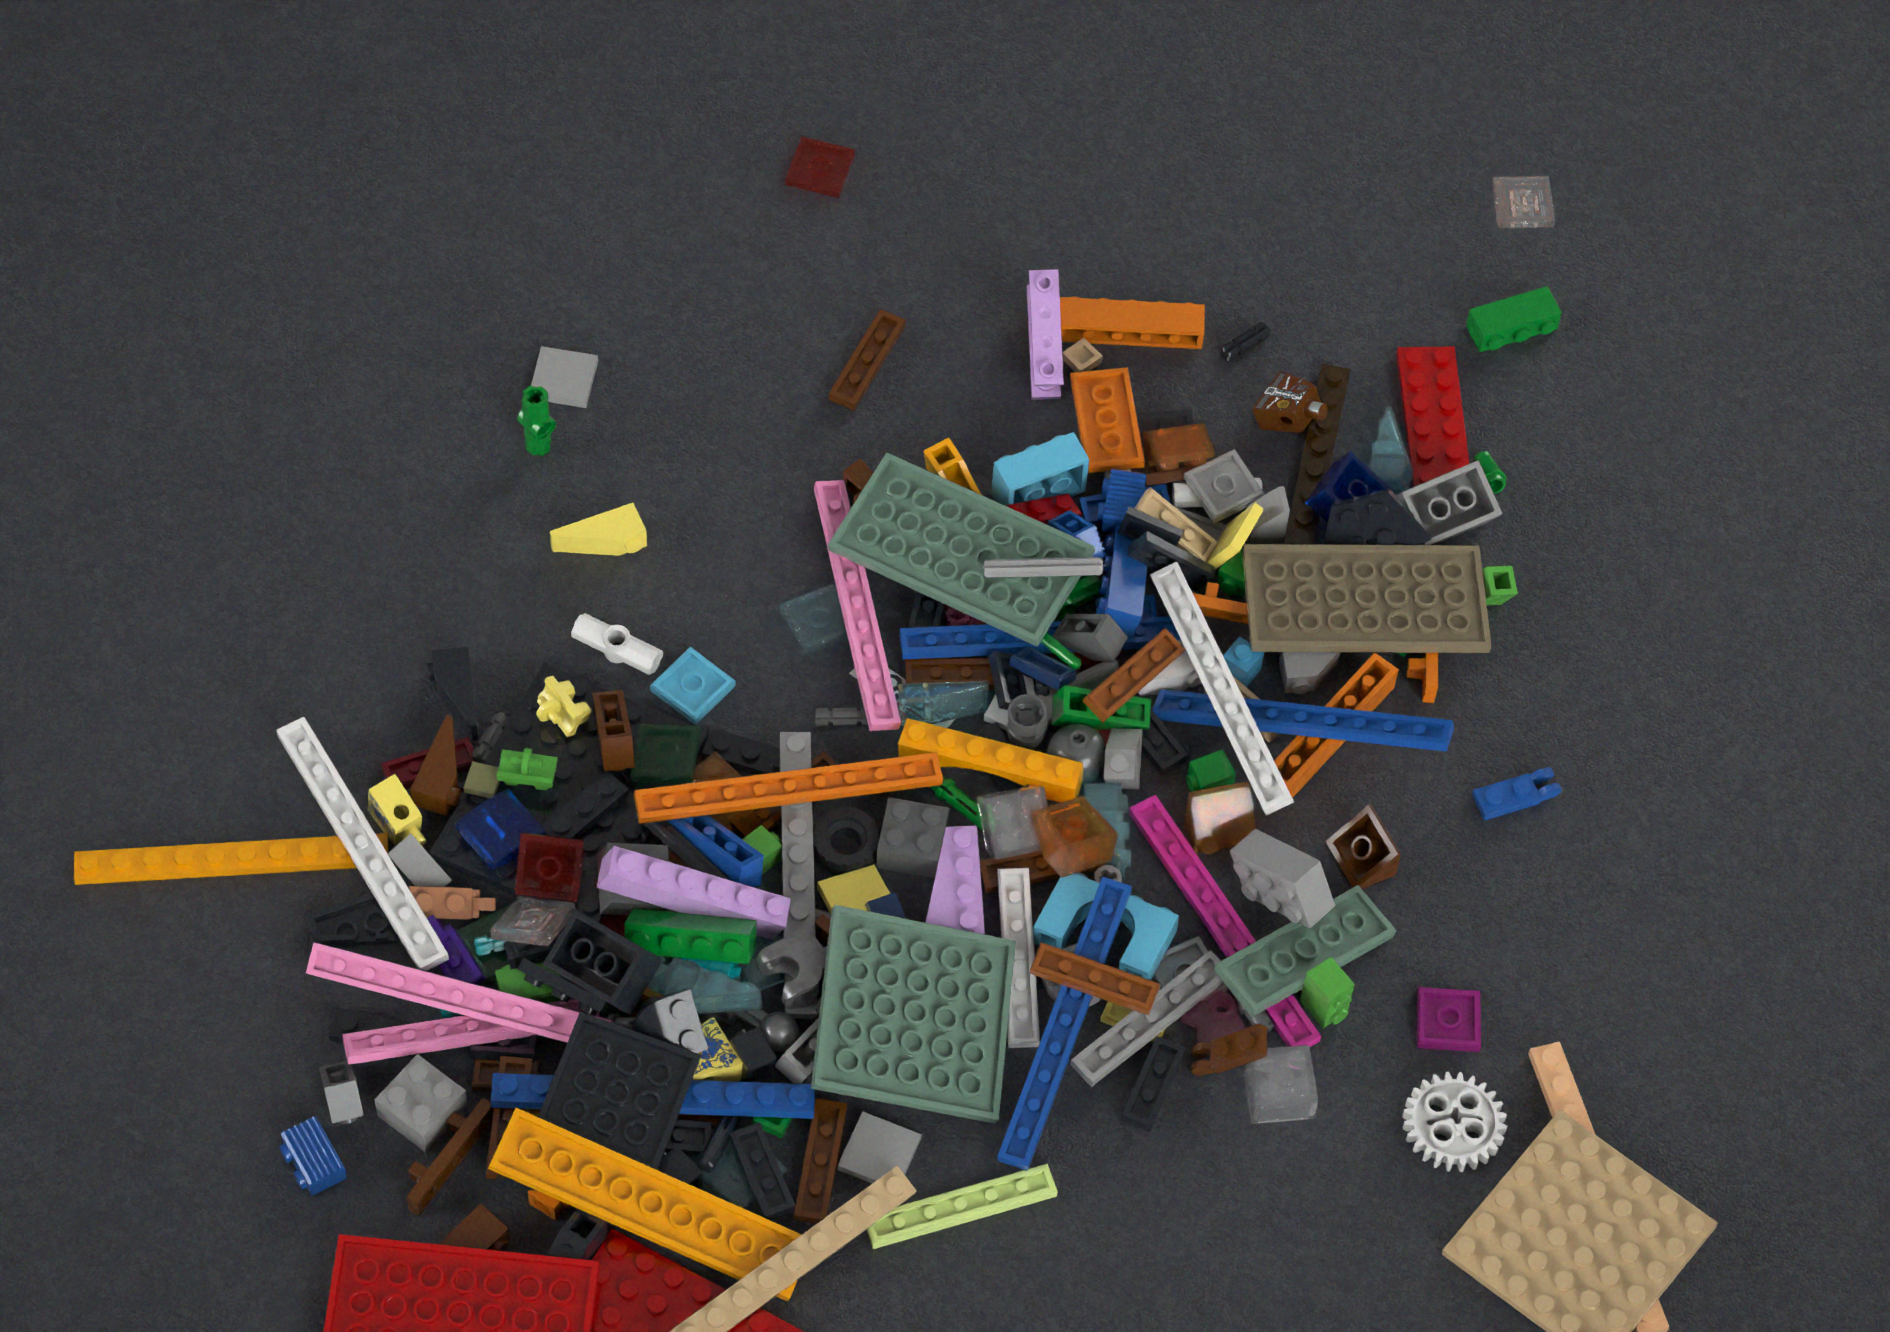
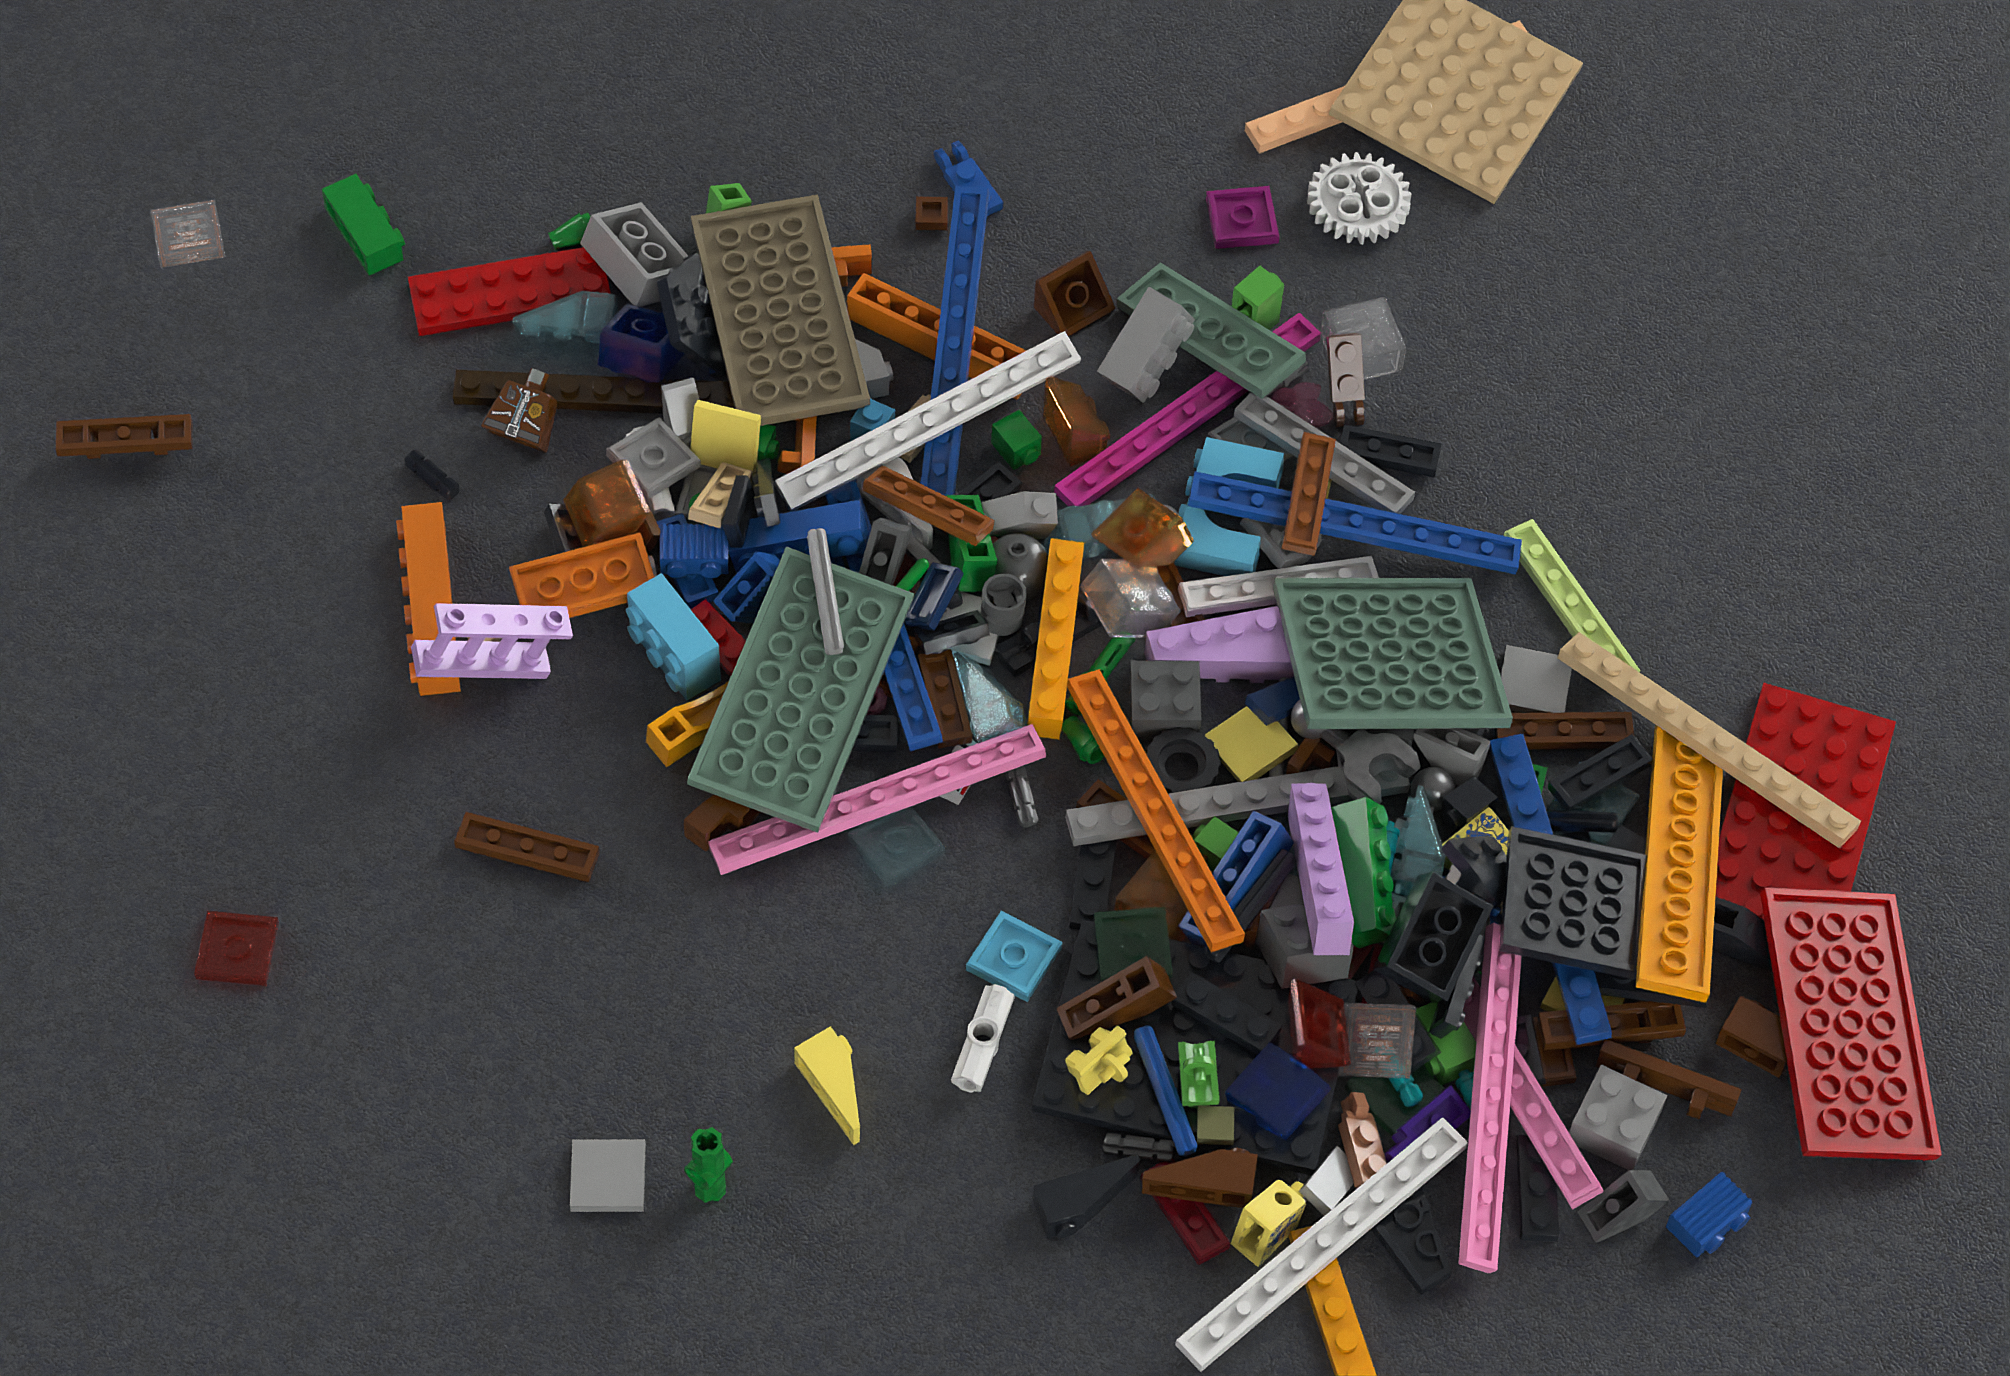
camera: 100 degrees left, 0 degrees up
none -> reddish brown hinge [56,414,193,459]
none -> reddish brown plate [915,196,948,230]
none -> blue axle [1134,1025,1197,1156]

